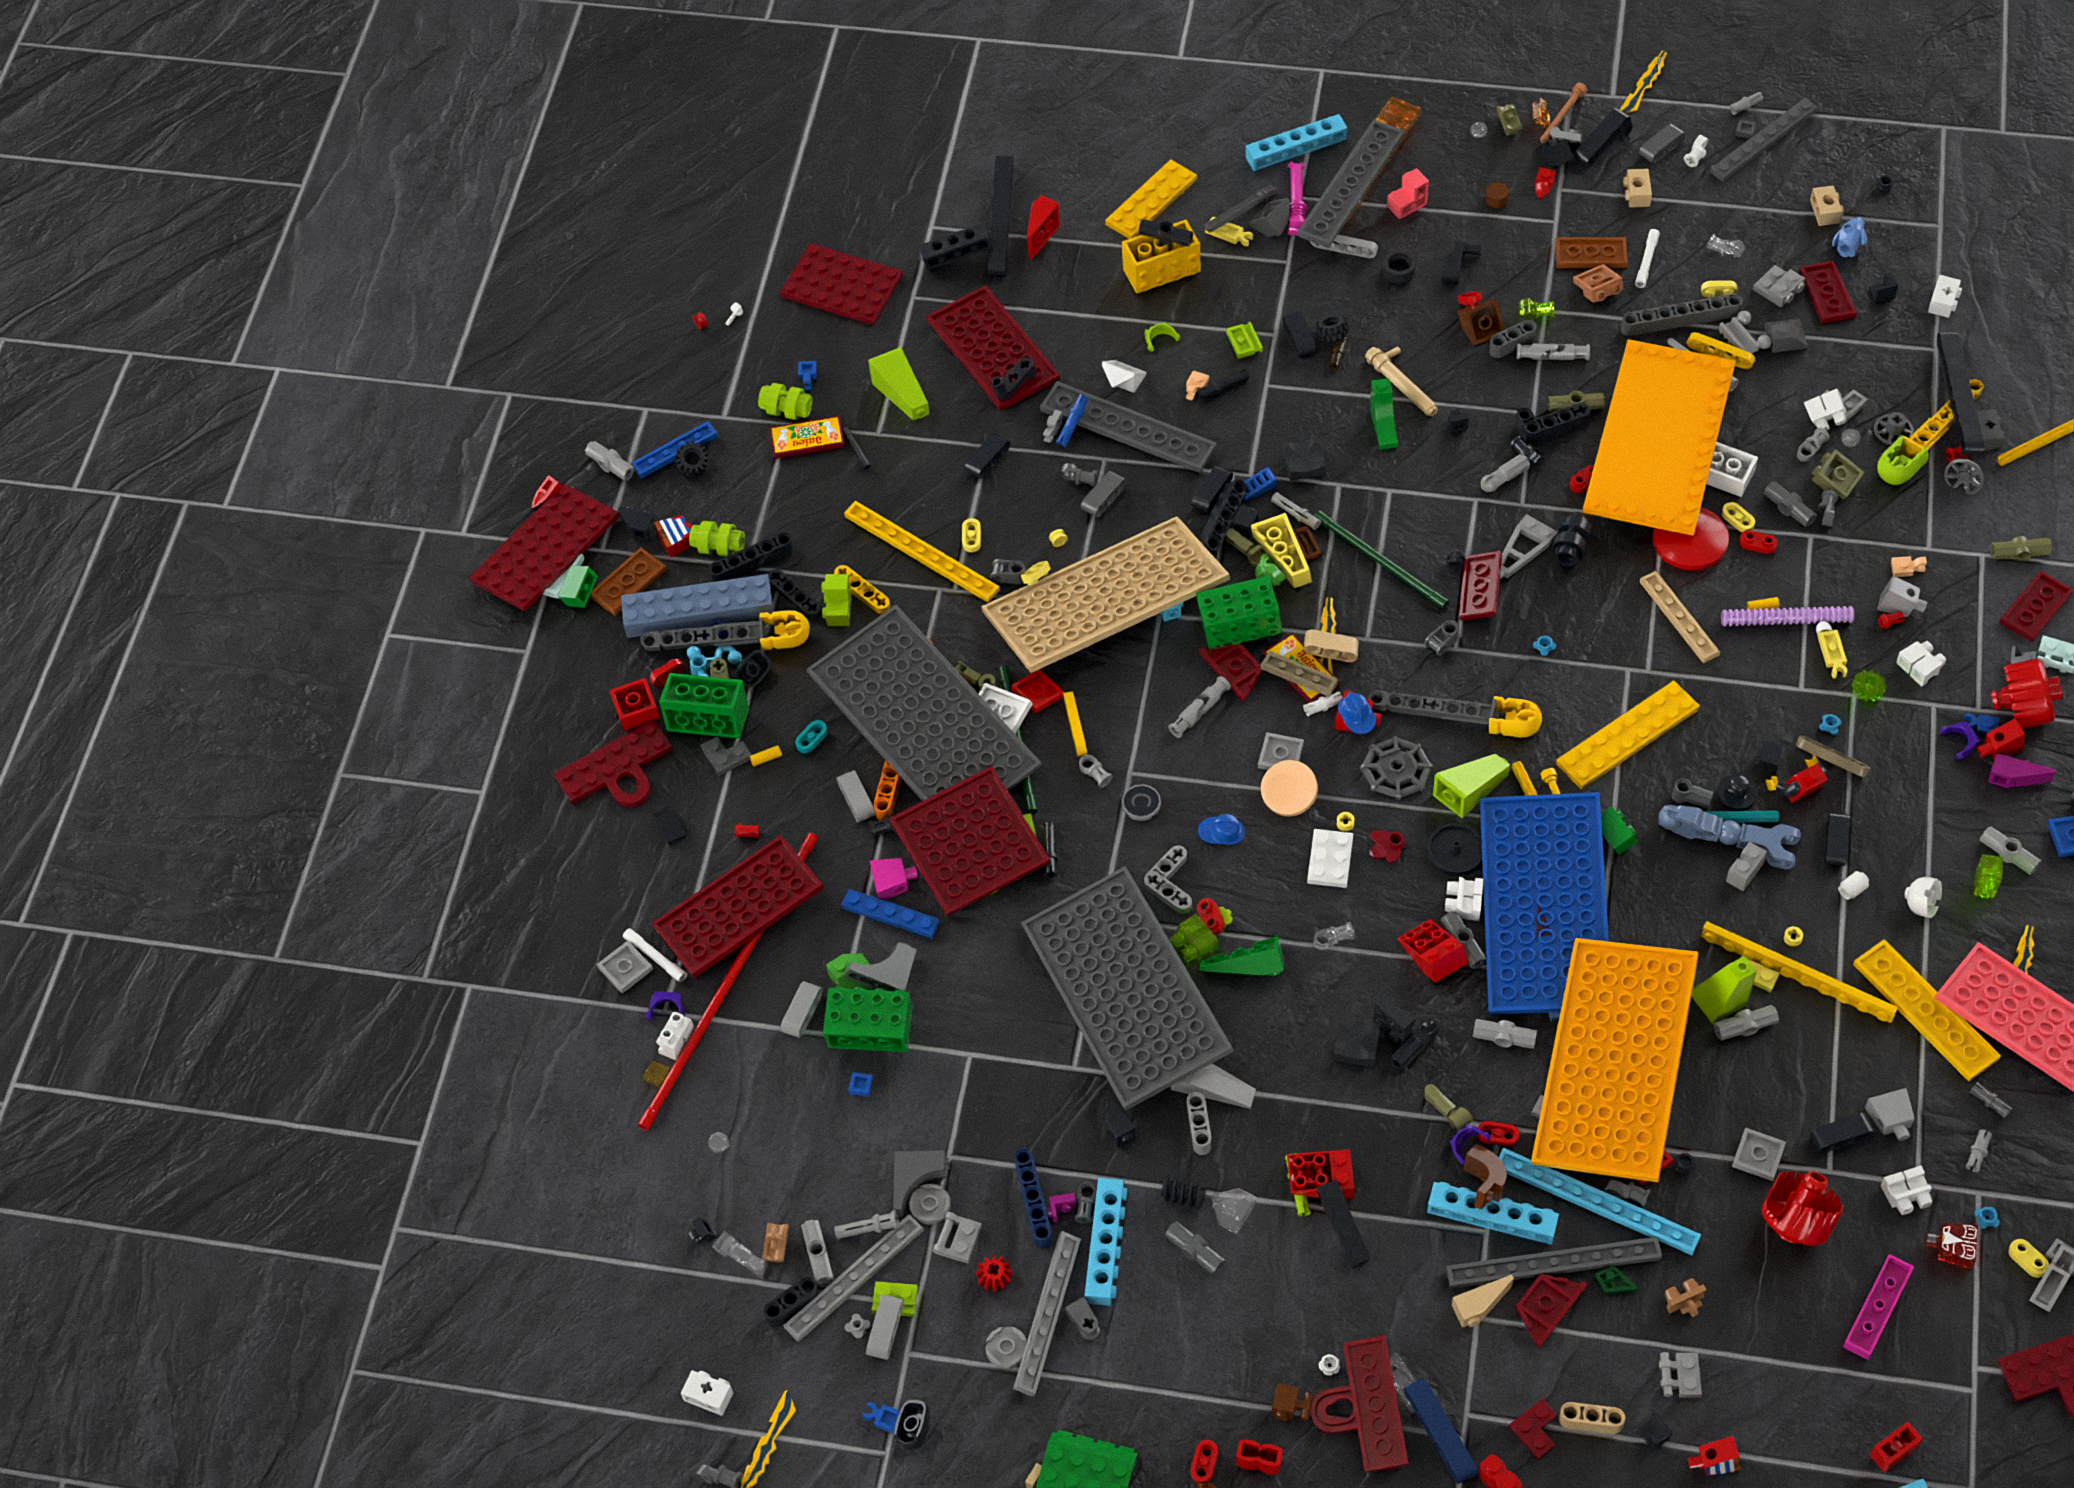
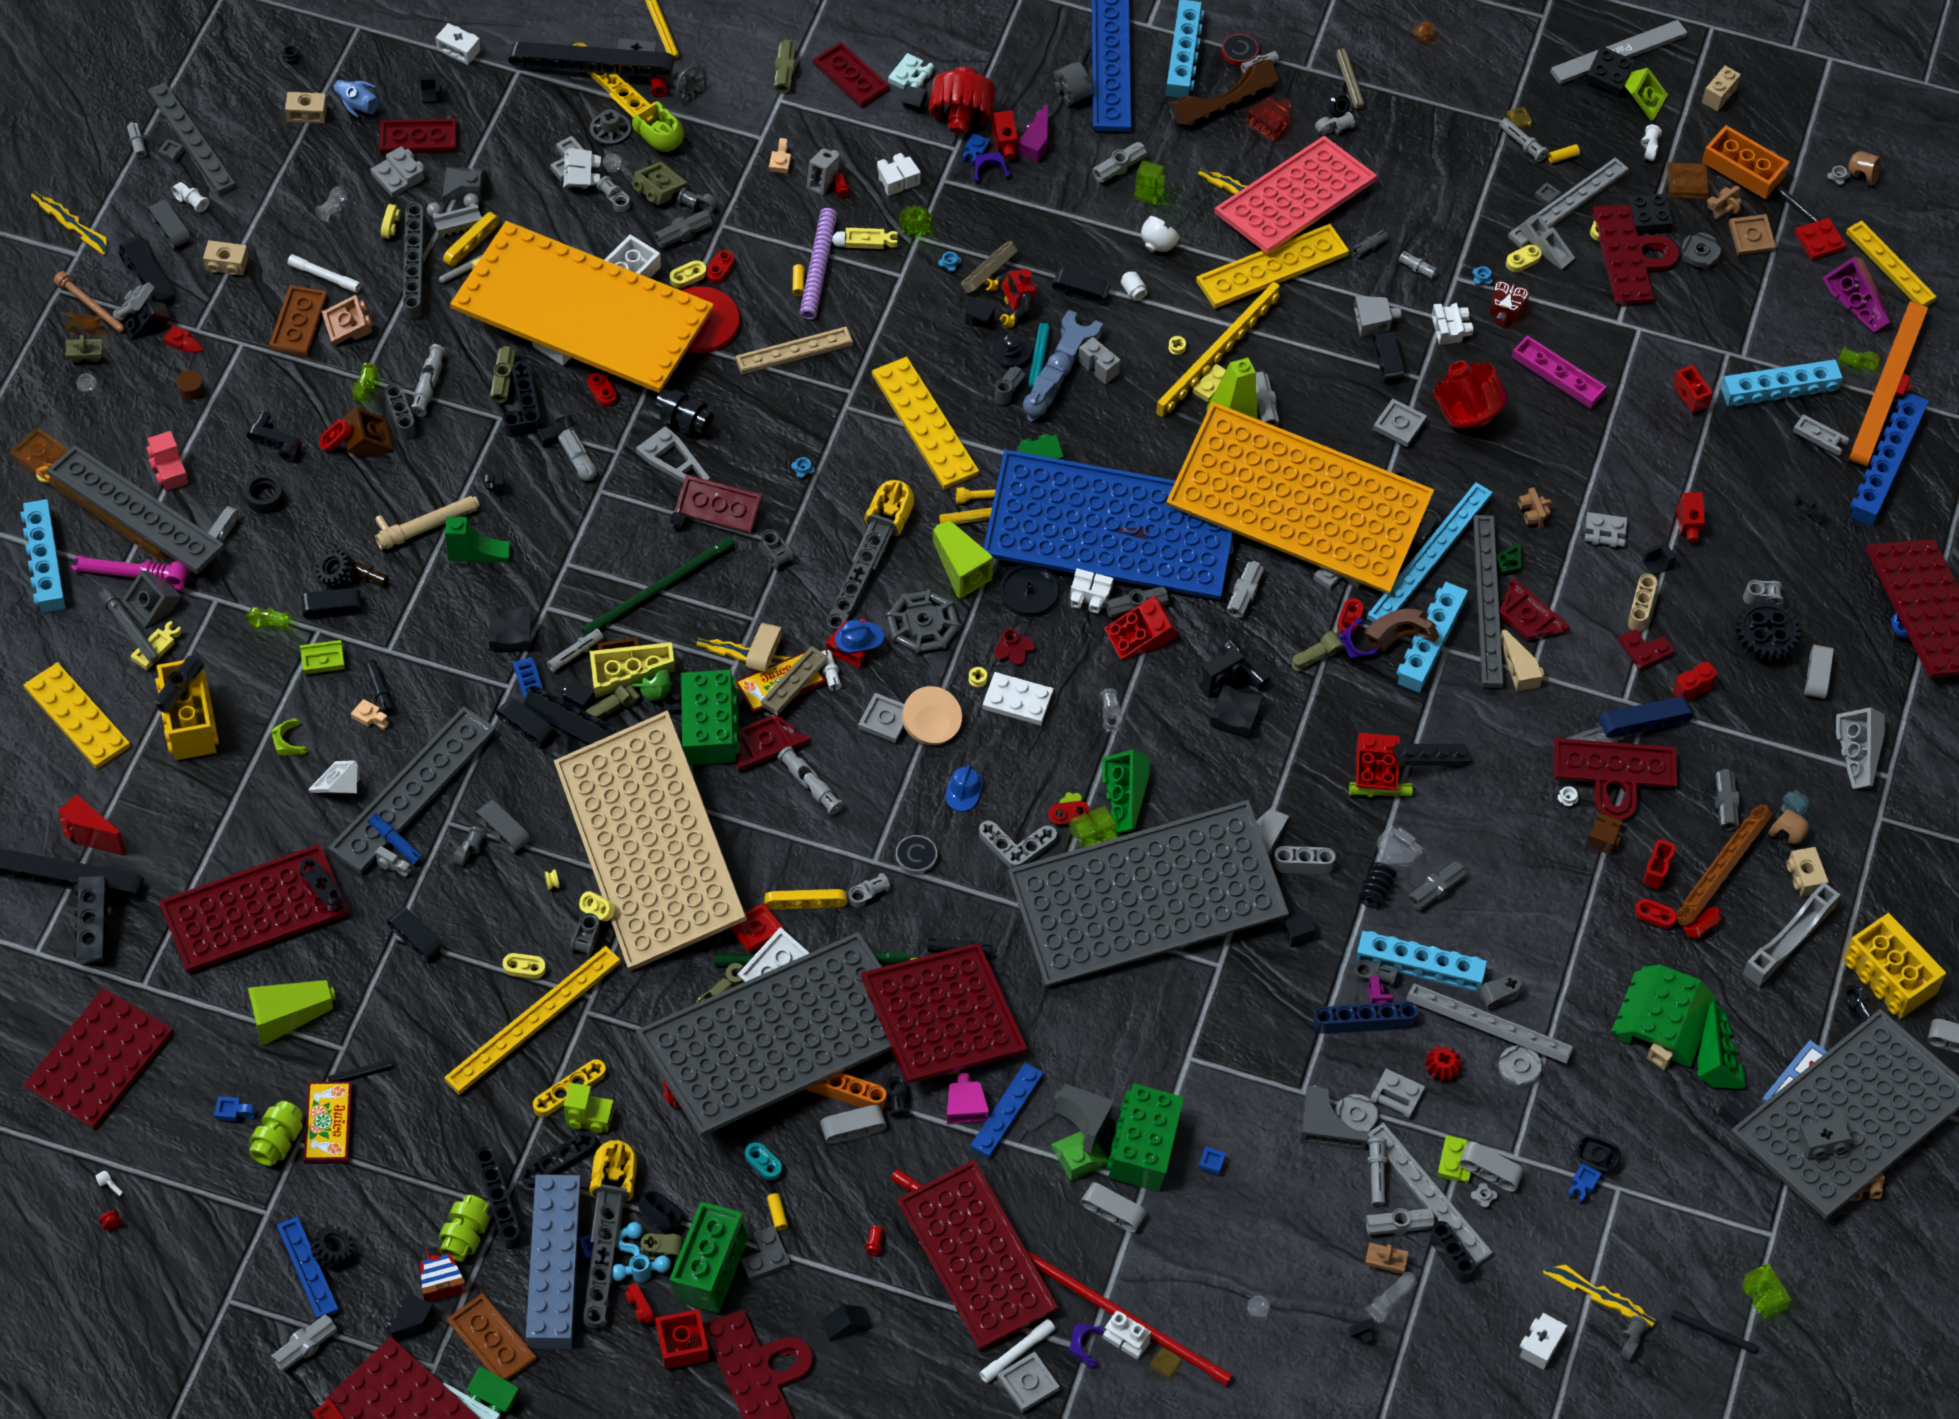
camera: 90 degrees left, 0 degrees up
none -> clear neon green connector [245,607,290,630]

